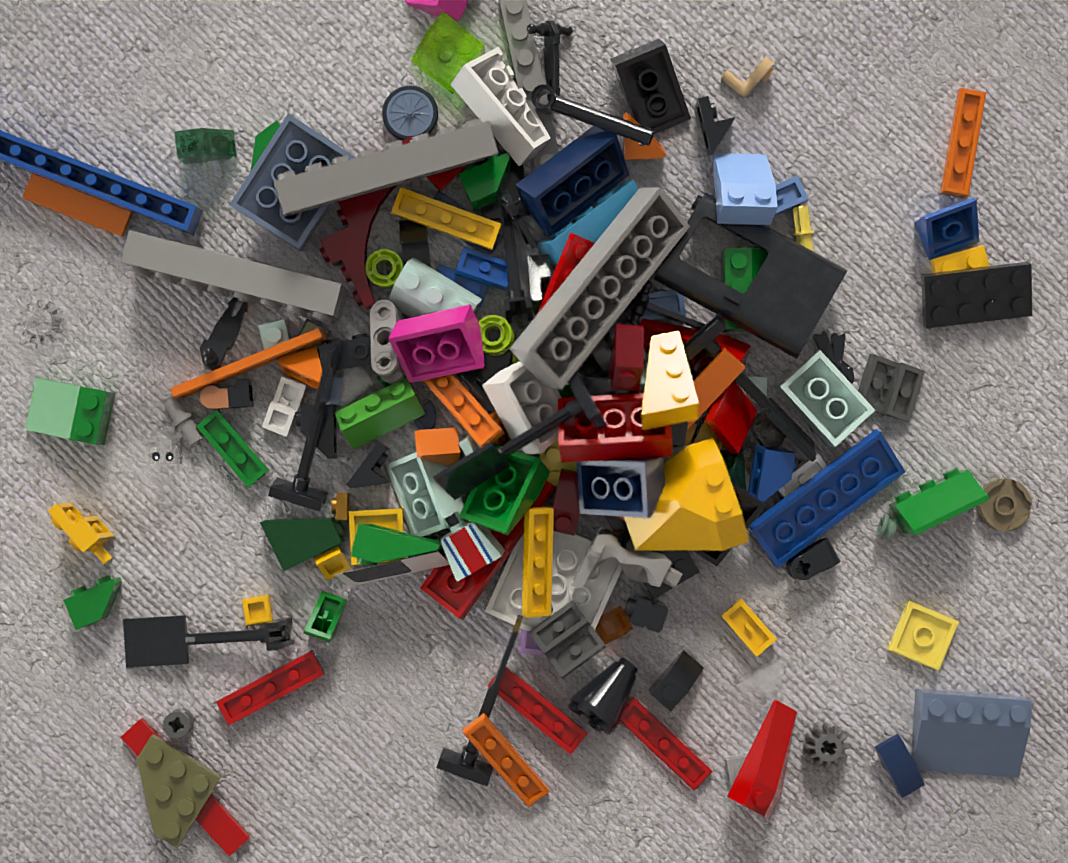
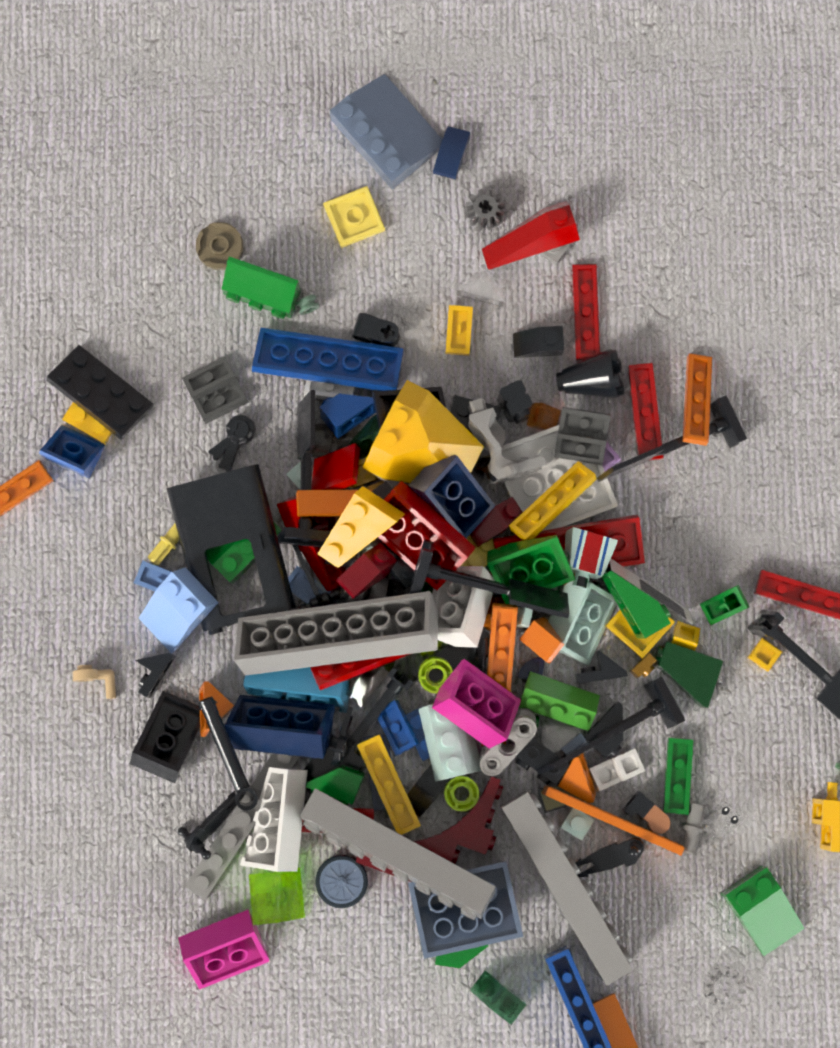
camera: 140 degrees left, 5 degrees down
light aqua slope [775,350,875,448] -> none

